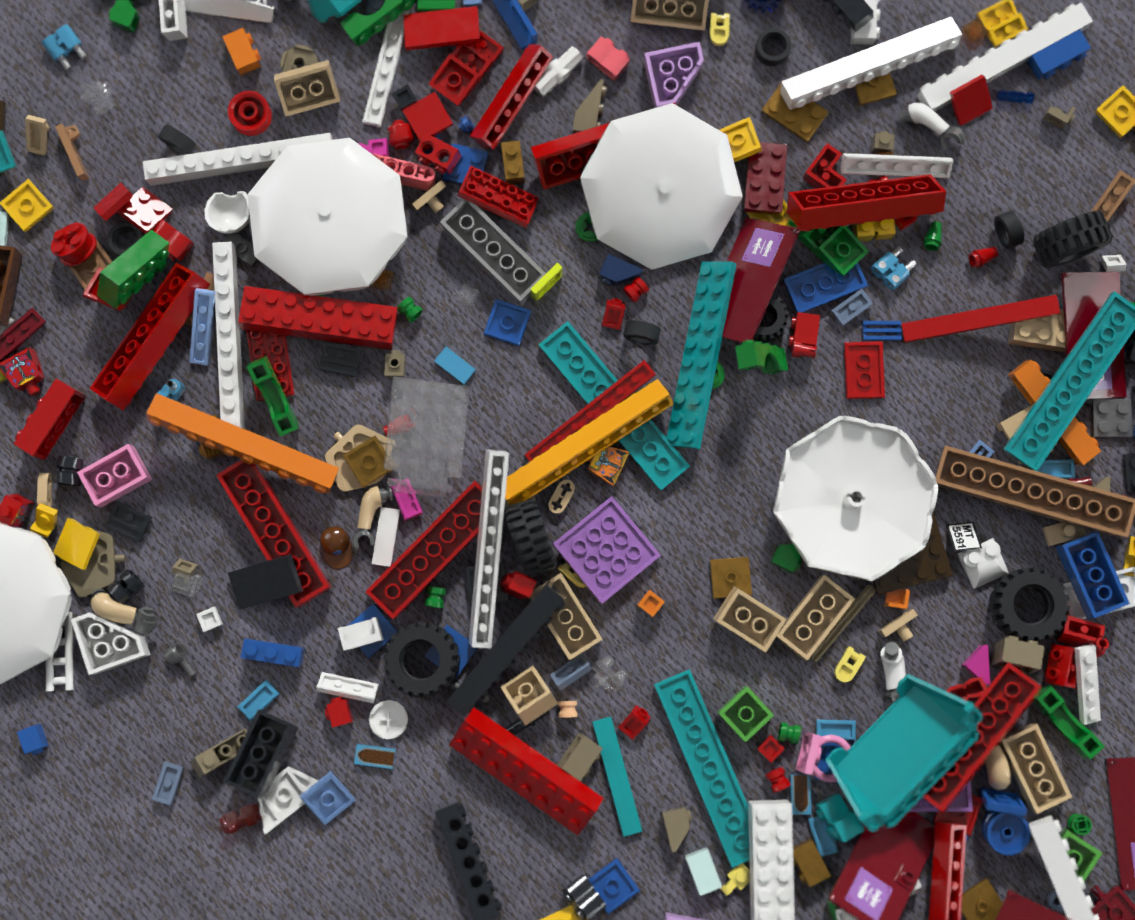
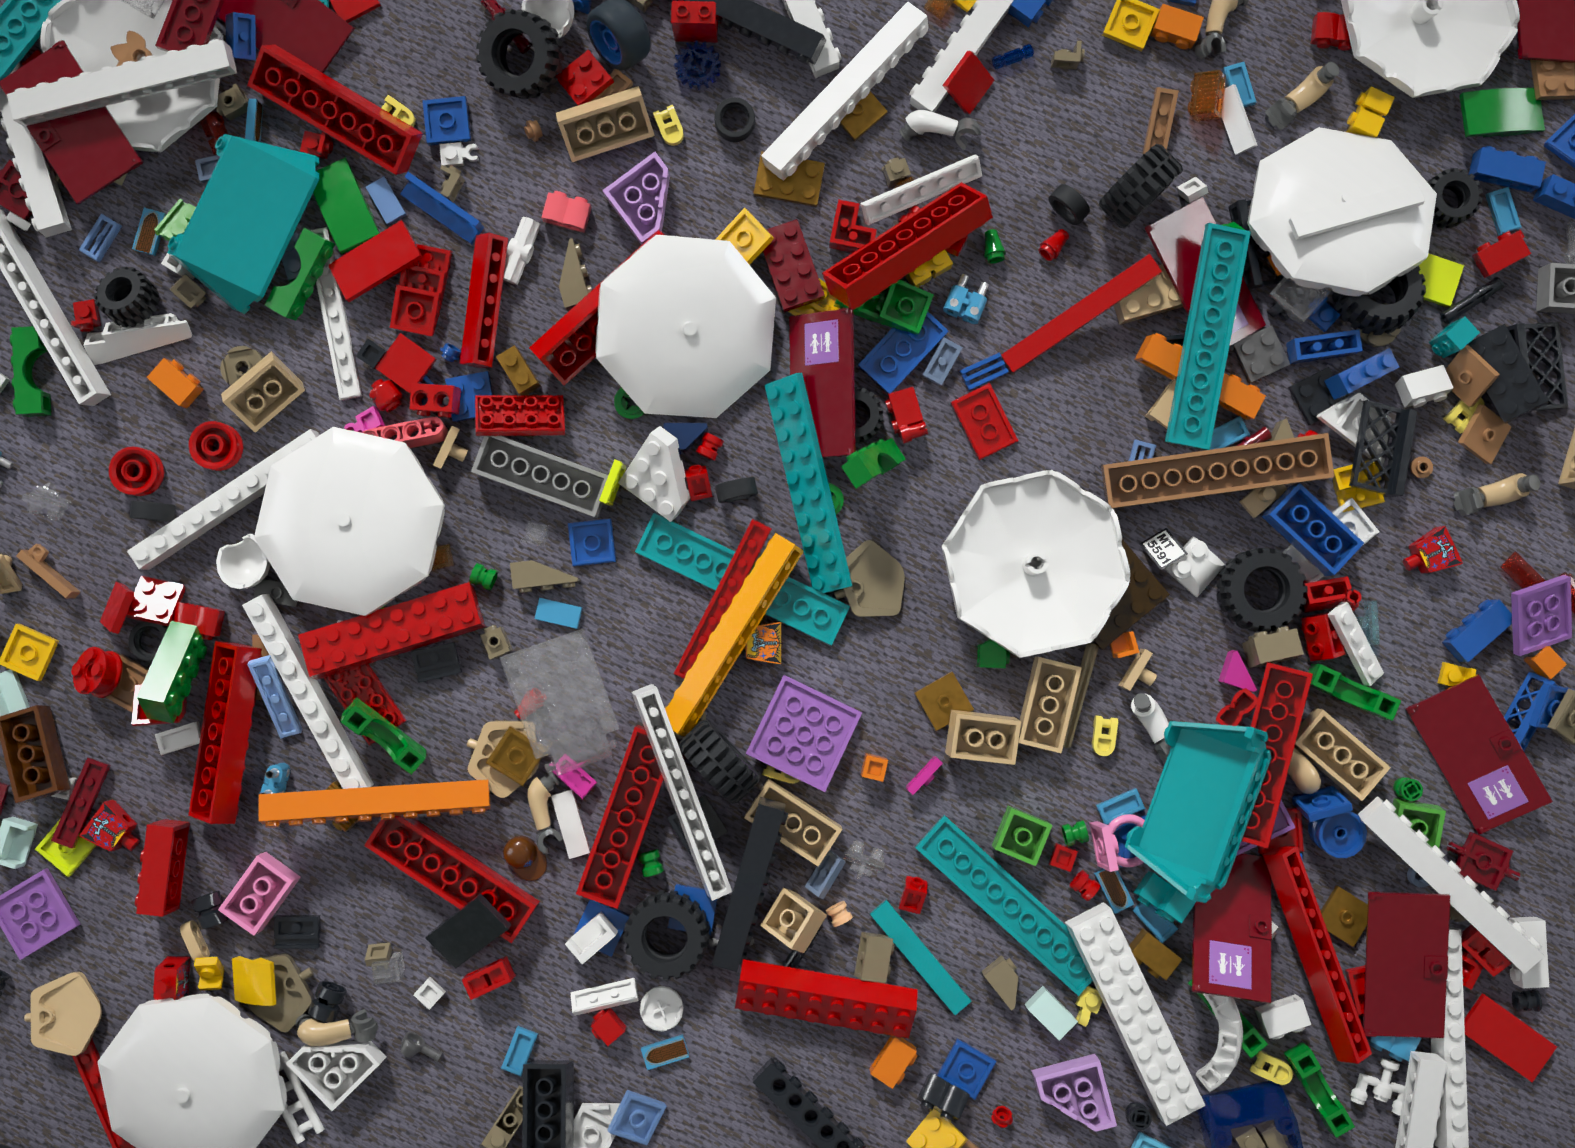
camera: 25 degrees left, 5 degrees up
blue brick [241,639,305,667] -> none
red brick [500,571,537,600] -> none
tan beam [548,480,575,514] -> none
none -> red wheel [109,447,165,496]
none -> white tile [155,721,201,755]
none -> red brick [462,956,516,1000]
none -> dark tan slope [510,560,581,593]
none -> white brick [618,426,690,522]
none -> dark tan animal [834,540,905,617]
none -> orange brick [869,1035,917,1089]
none -> dark pink plate [906,756,943,795]
none -> clear light blue tile [1356,601,1380,645]

